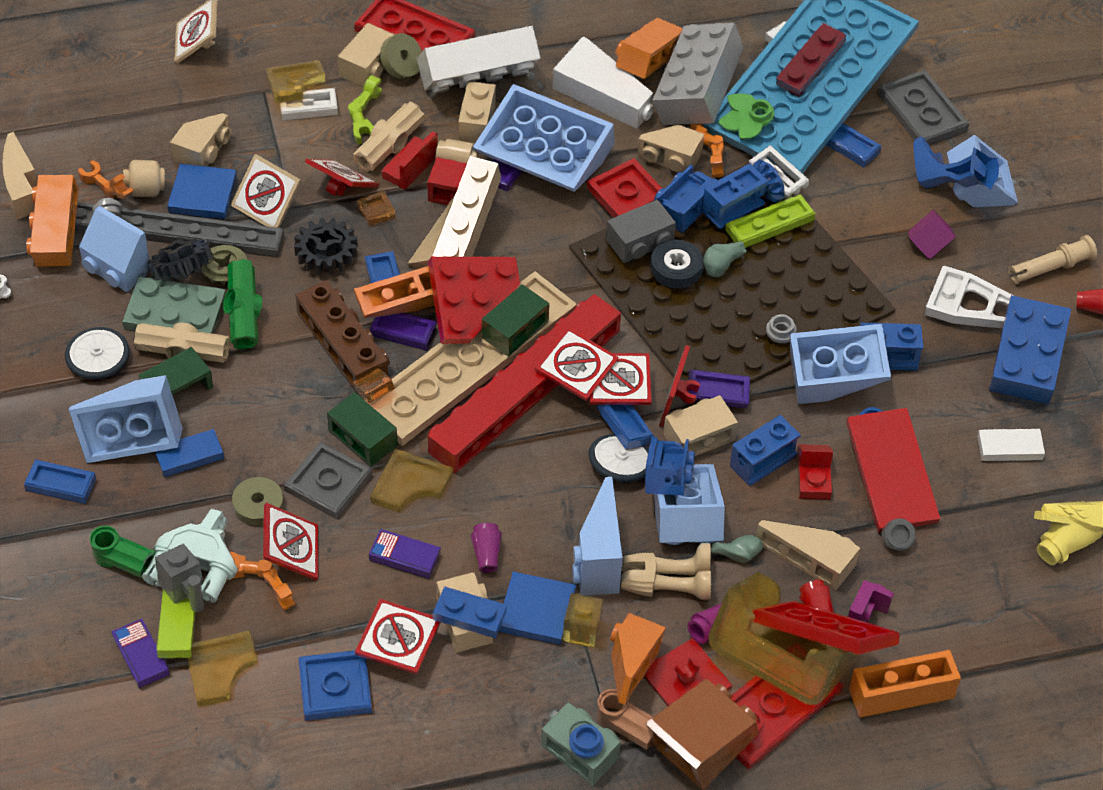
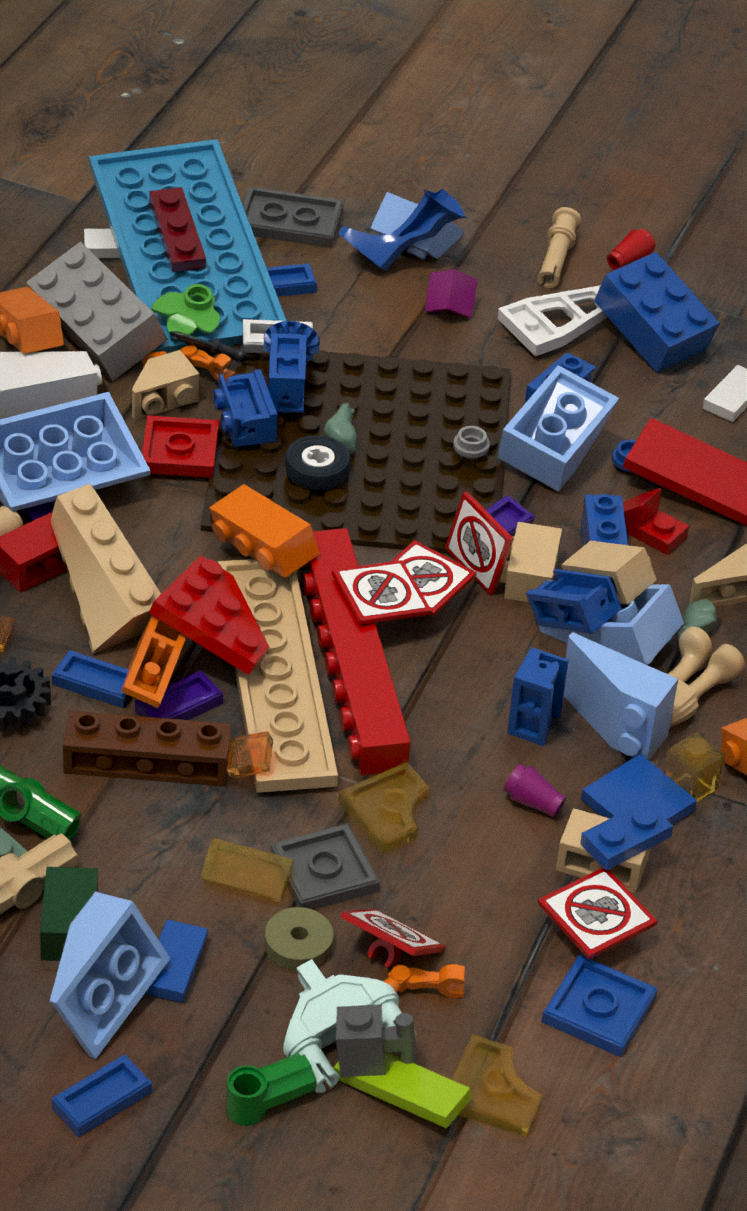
camera: 55 degrees left, 10 degrees down
dark purple tile [111,618,170,688] -> none
dark green panel [327,392,398,467] -> none
dark purple tile [369,529,441,579] -> none
dark green panel [482,284,550,357] -> none
white wheel [588,434,649,483] -> none
blue tile [597,405,655,450] -> none
dark grey brick [606,199,676,263] -> none
lime tile [725,194,816,248] -> none
none -> black piece [170,331,247,363]
none -> clear yellow plate [200,838,294,903]
none -> orange brick [209,484,320,578]
none -> blue hinge [507,647,569,746]
none -> tan brick [561,540,657,605]

